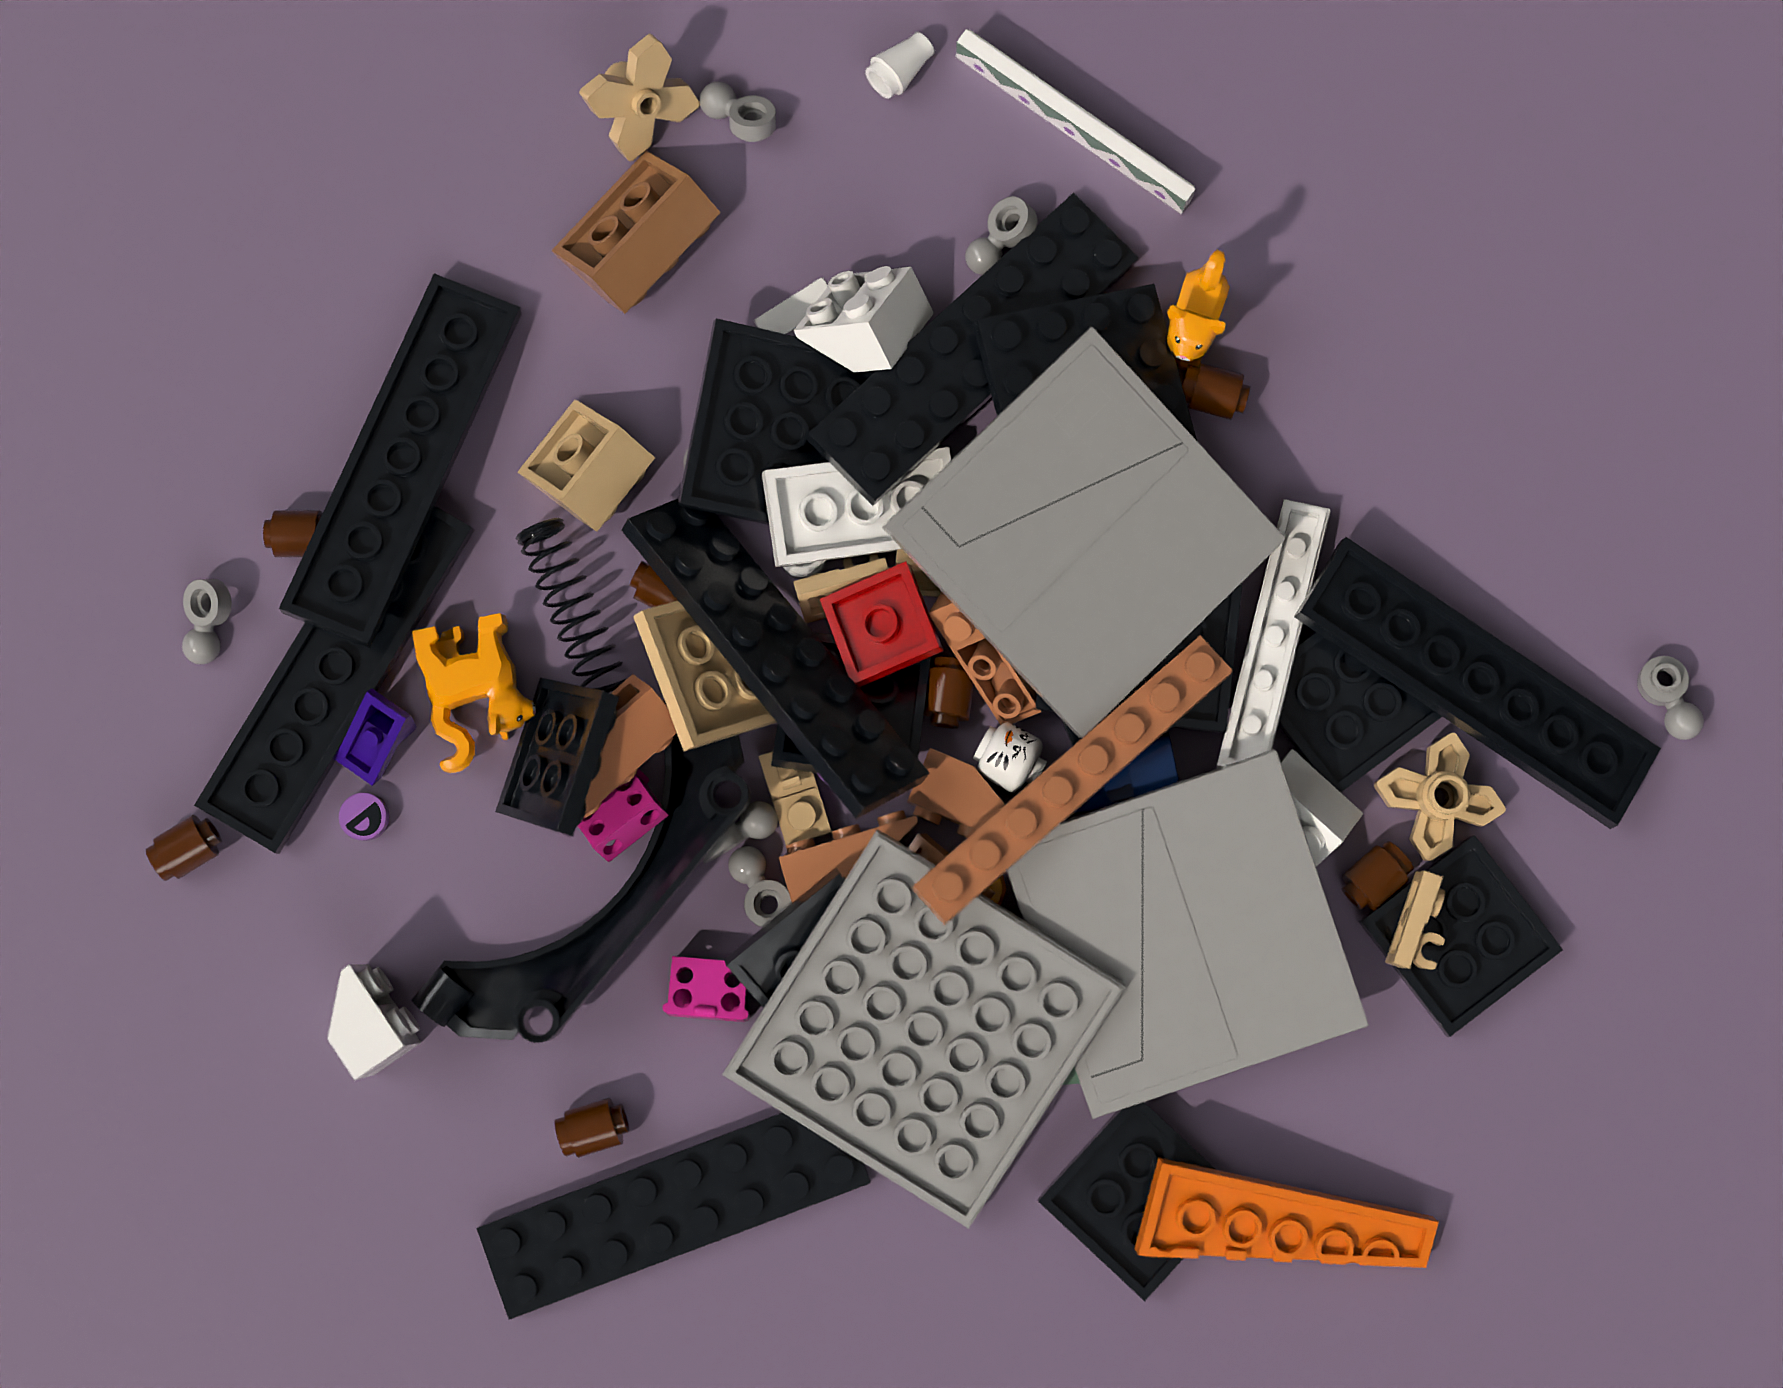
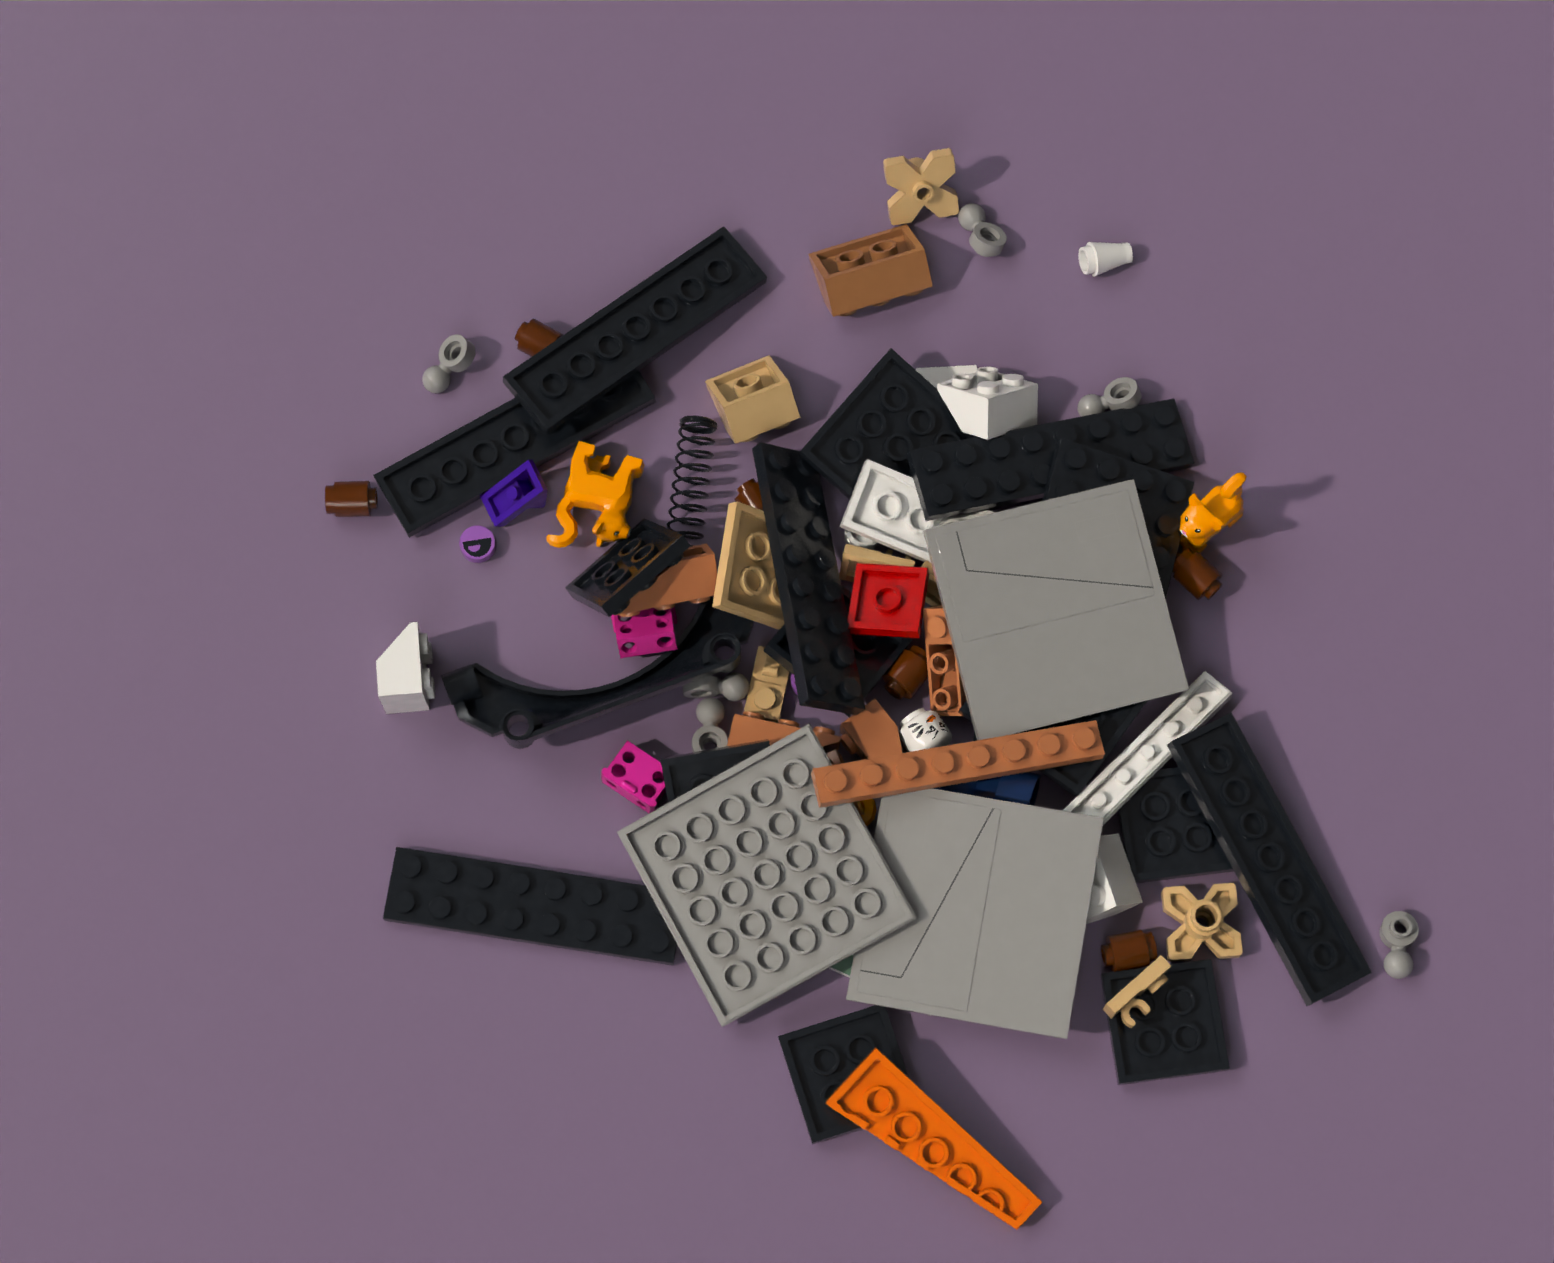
camera: 25 degrees right, 10 degrees down
reddish brown brick [554,1098,629,1158] -> none
white tile [956,29,1195,214] -> none

